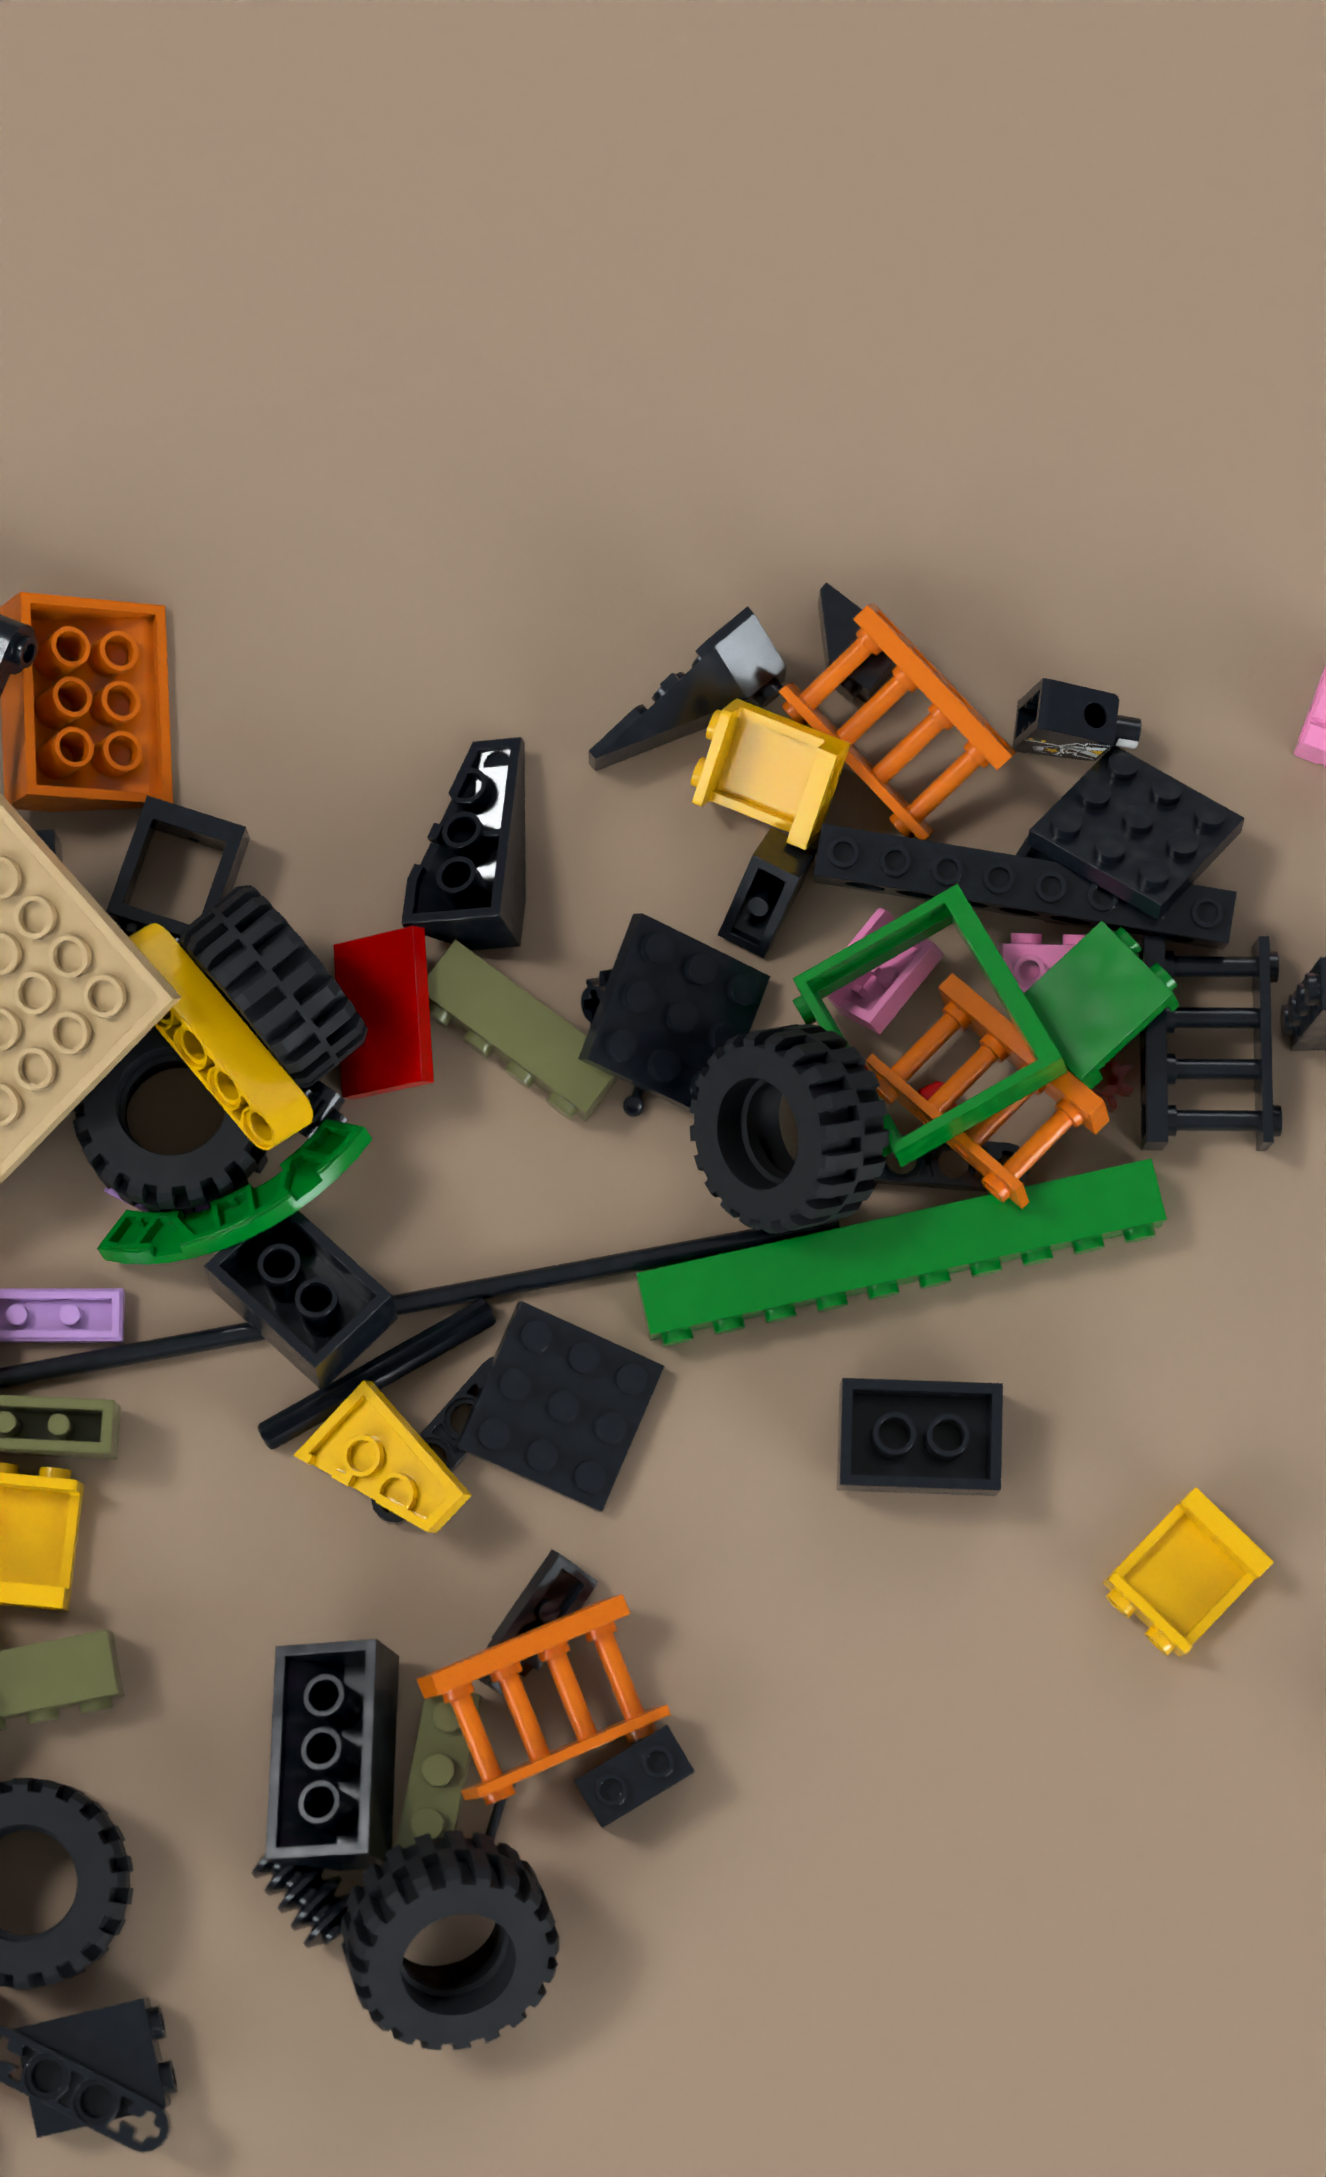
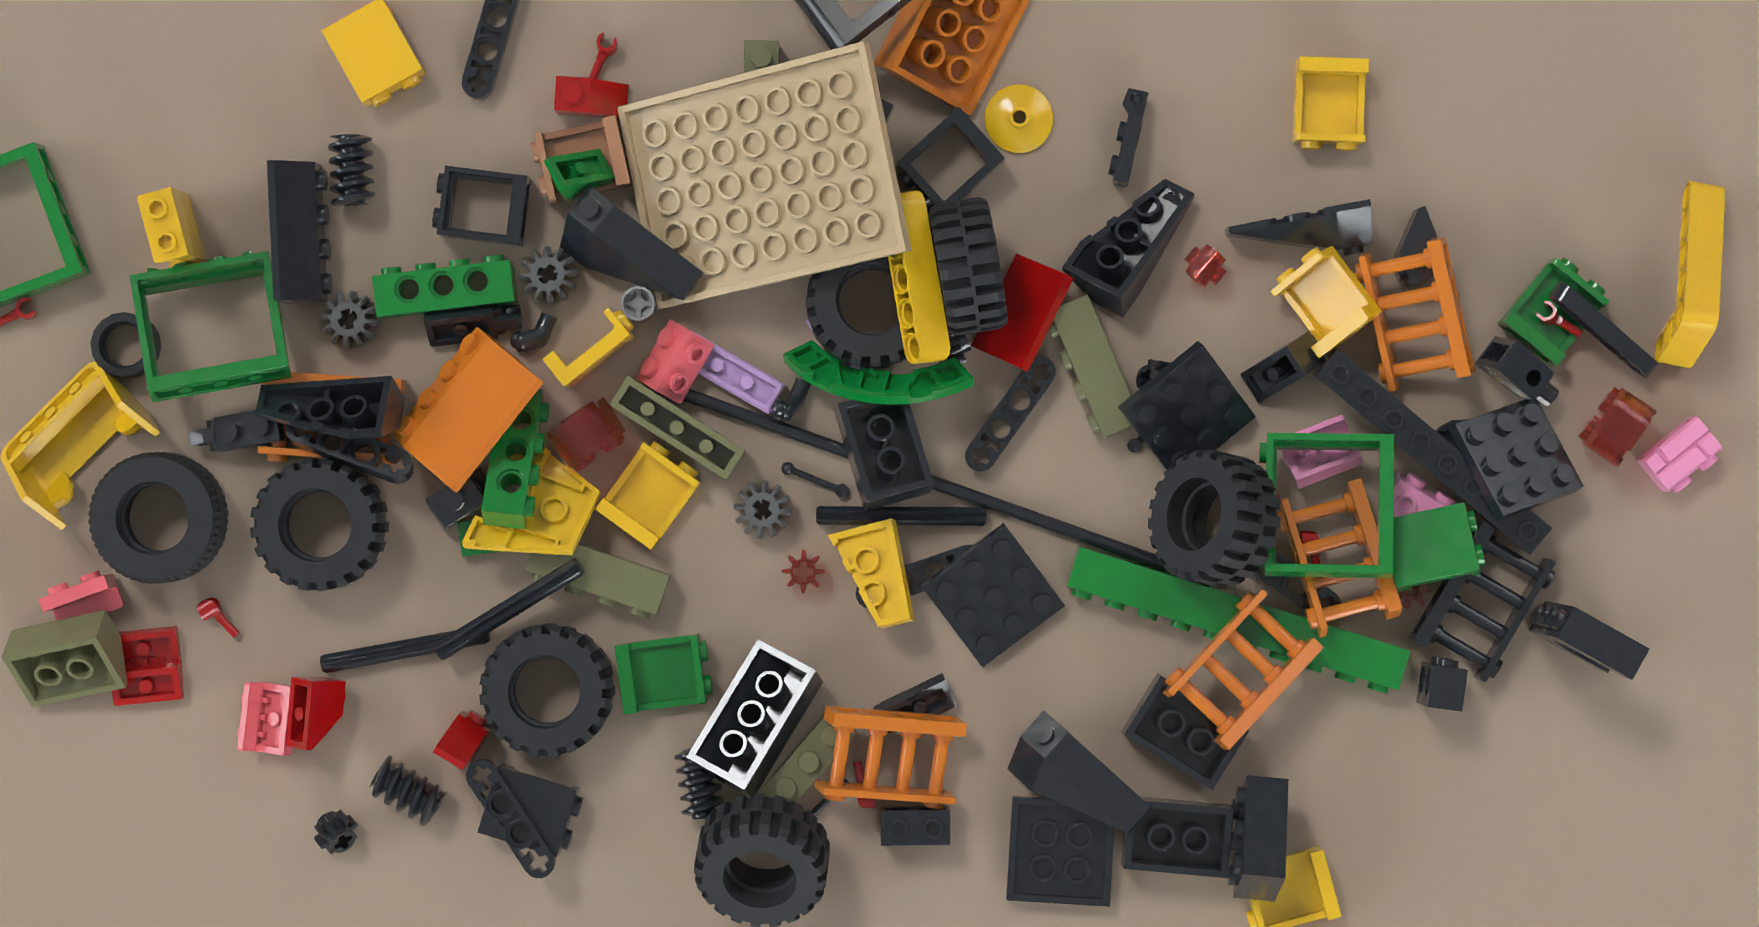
camera: 40 degrees right, 10 degrees up
none -> green panel [614,633,713,715]
none -> dark grey gear [733,480,792,539]
none -> black arm [771,377,812,421]
none -> black hinge [781,462,849,497]
none -> clear red gear [782,550,825,593]
none -> red hand [853,760,876,808]
none -> black beam [965,356,1056,471]
none -> yellow dish [984,84,1053,153]
none -> black plate [1006,796,1115,907]
none -> black wedge [1007,710,1152,834]
none -> black hinge [1108,88,1149,188]
none -> black brick [1121,797,1234,878]
none -> orange fence [1163,589,1324,750]
none -> clear red gear [1184,244,1227,287]
none -> black brick [1228,775,1289,902]
none -> yellow panel [1293,56,1369,151]
none -> black brick [1416,656,1468,712]
none -> green panel [1498,258,1610,367]
none -> red hand [1536,301,1583,338]
none -> black beam [1548,282,1658,378]
none -> clear red brick [1578,387,1657,468]
none -> yellow beam [1654,180,1725,369]

